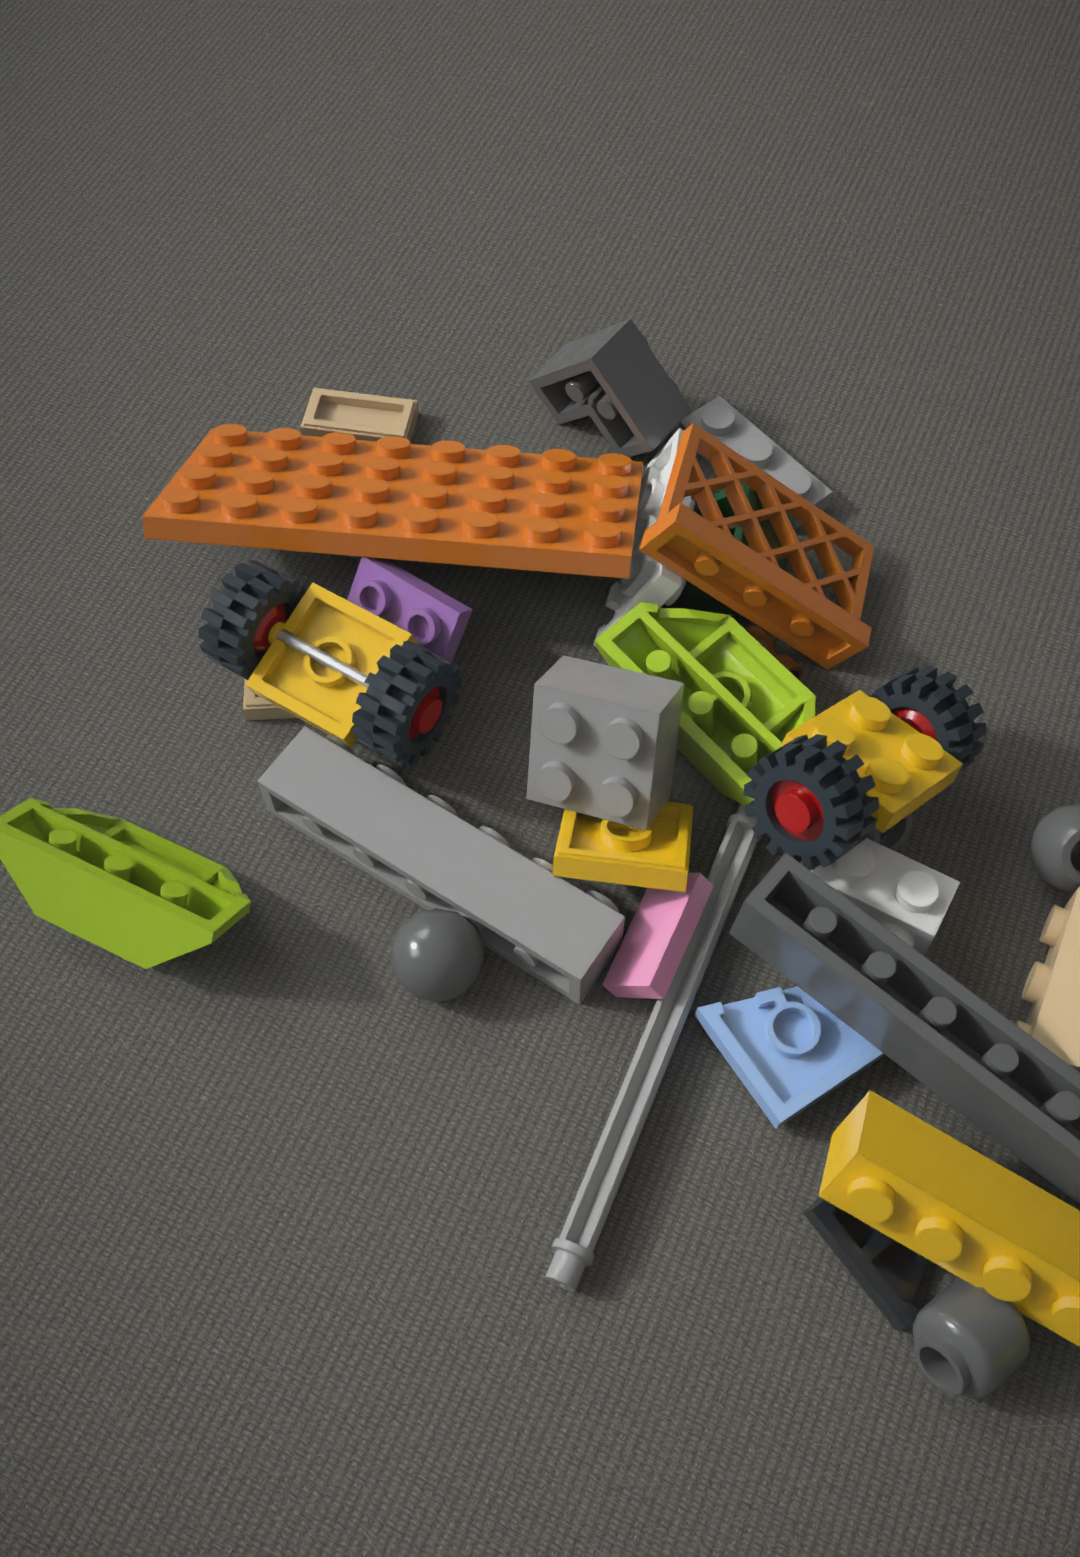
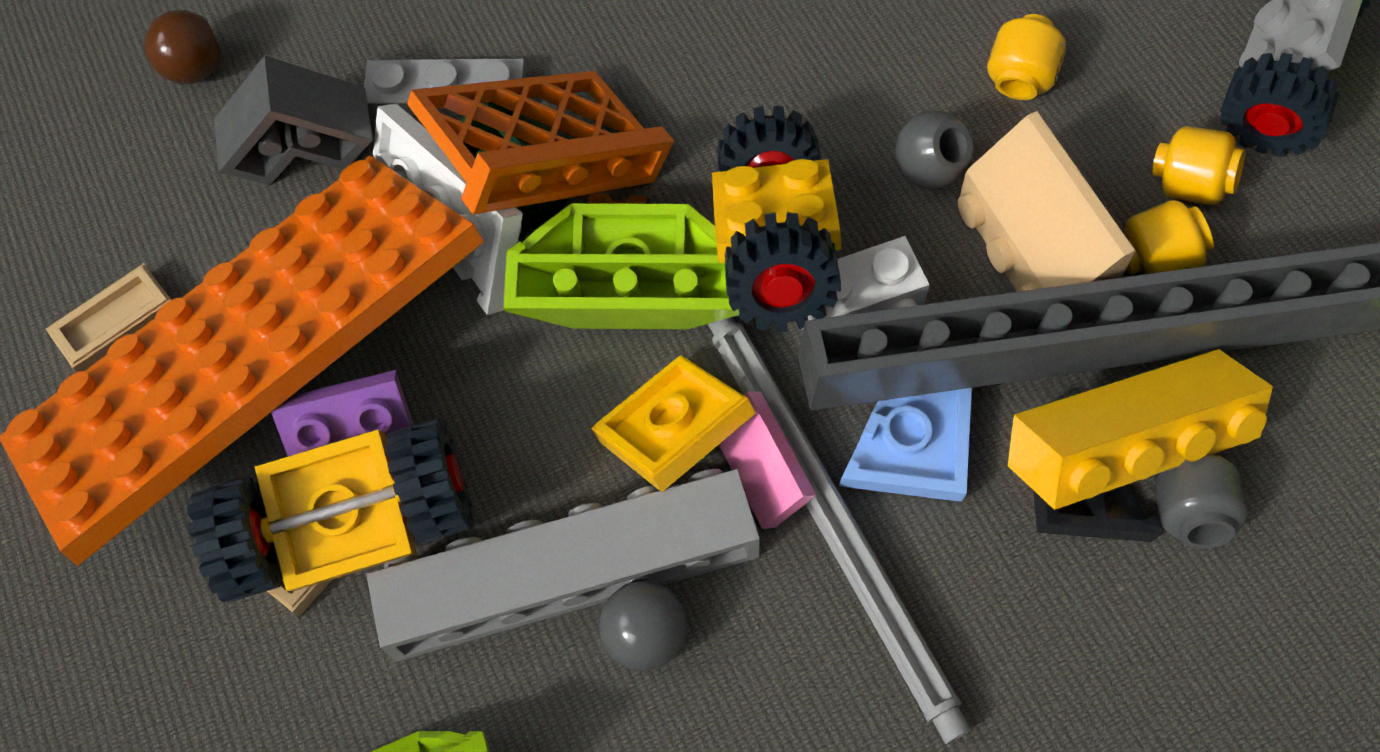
camera: 45 degrees left, 5 degrees up
light grey brick [526,655,685,830] -> none
none -> reddish brown piece [144,10,221,85]

